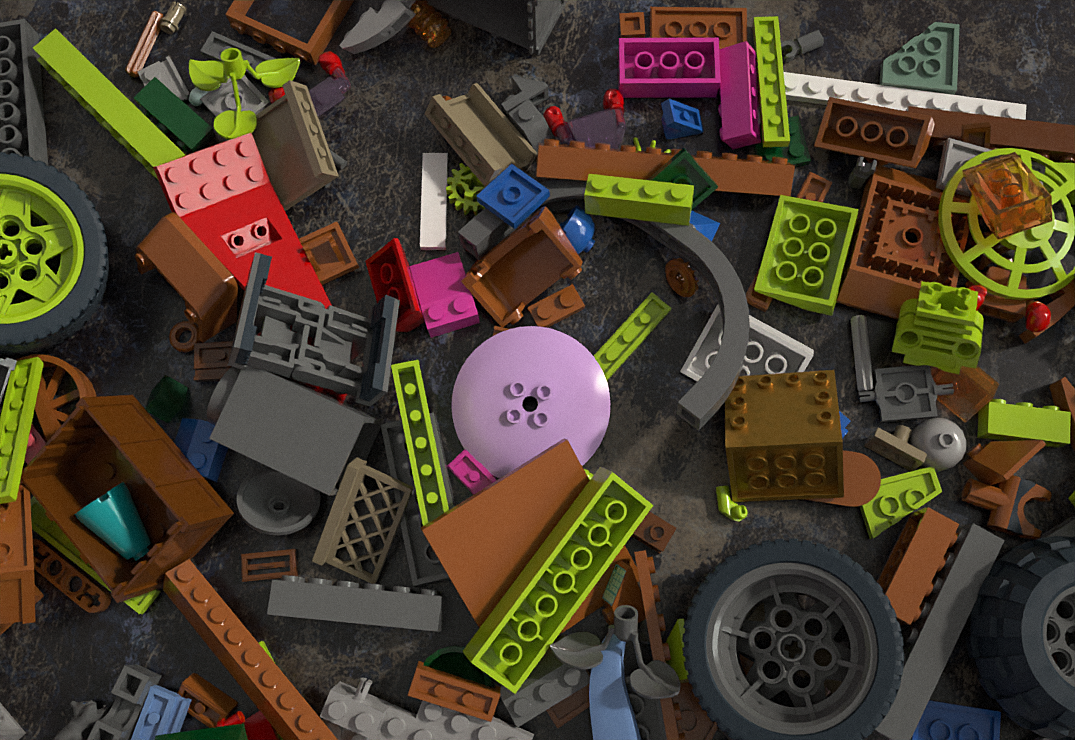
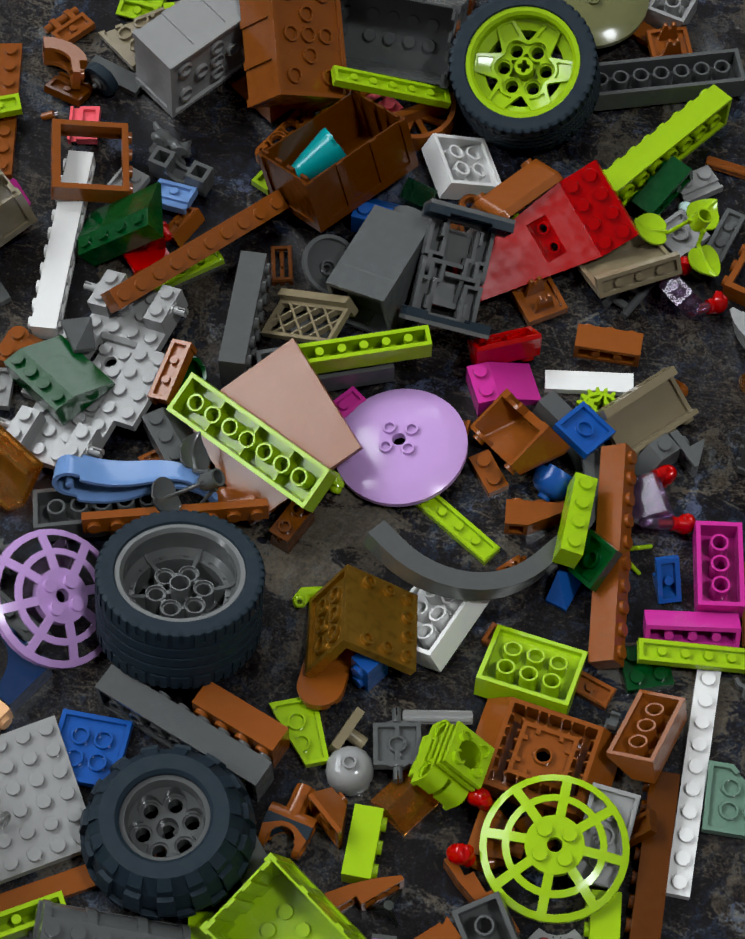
camera: 90 degrees right, 15 degrees down
clear orange slope [962,152,1052,240] -> none
none -> white slope [421,133,501,200]
none -> dark orange slope [504,498,564,535]
none -> dark orange brick [573,323,644,367]

